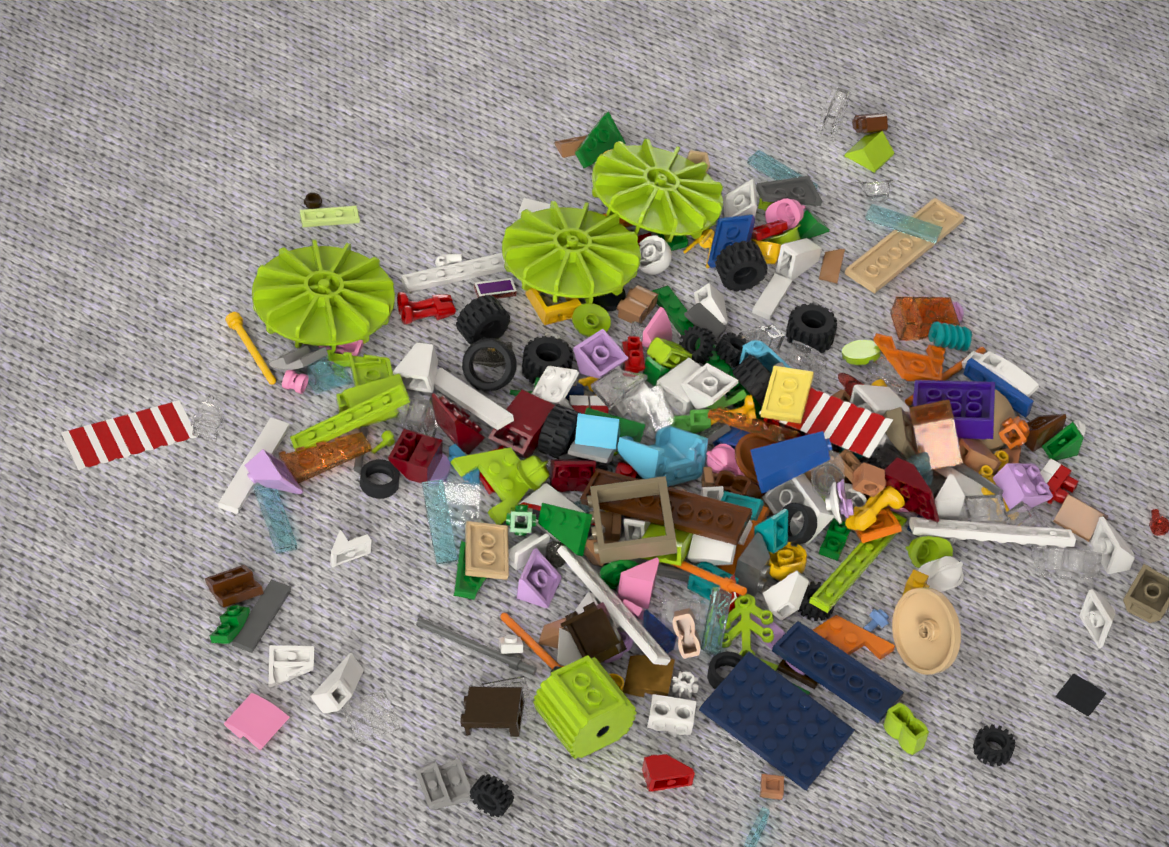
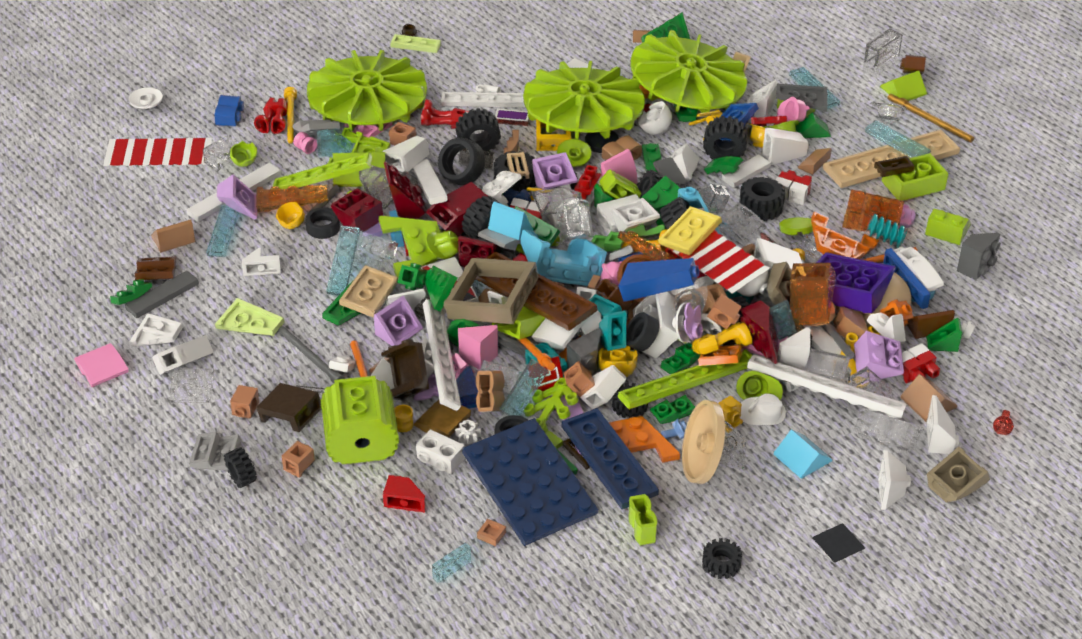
camera: 30 degrees right, 5 degrees down
none -> white dish [129,88,163,109]
none -> medium nougat slope [151,219,195,253]
none -> blue brick [214,95,244,126]
none -> yellowish green wing [215,298,285,336]
none -> lime hair [230,141,257,167]
none -> nougat brick [230,385,259,418]
none -> red piece [254,97,288,134]
none -> yellow hair [276,202,305,229]
none -> nougat brick [282,441,315,478]
none -> nougat brick [389,122,416,146]
none -> medium nougat slope [504,130,519,153]
none -> tan tile [507,152,529,179]
none -> nougat brick [564,361,595,397]
none -> green wing [640,175,681,211]
none -> green slope [650,395,695,424]
none -> green slope [704,156,743,175]
none -> medium azure slope [774,429,832,479]
none -> white hips [776,170,812,205]
none -> white slope [866,312,906,344]
none -> dark brown tile [874,156,915,177]
none -> lime brick [882,153,948,202]
none -> pearl gold bar [887,94,974,143]
none -> lime slope [925,209,971,245]
none -> dark grey slope [957,233,1001,280]

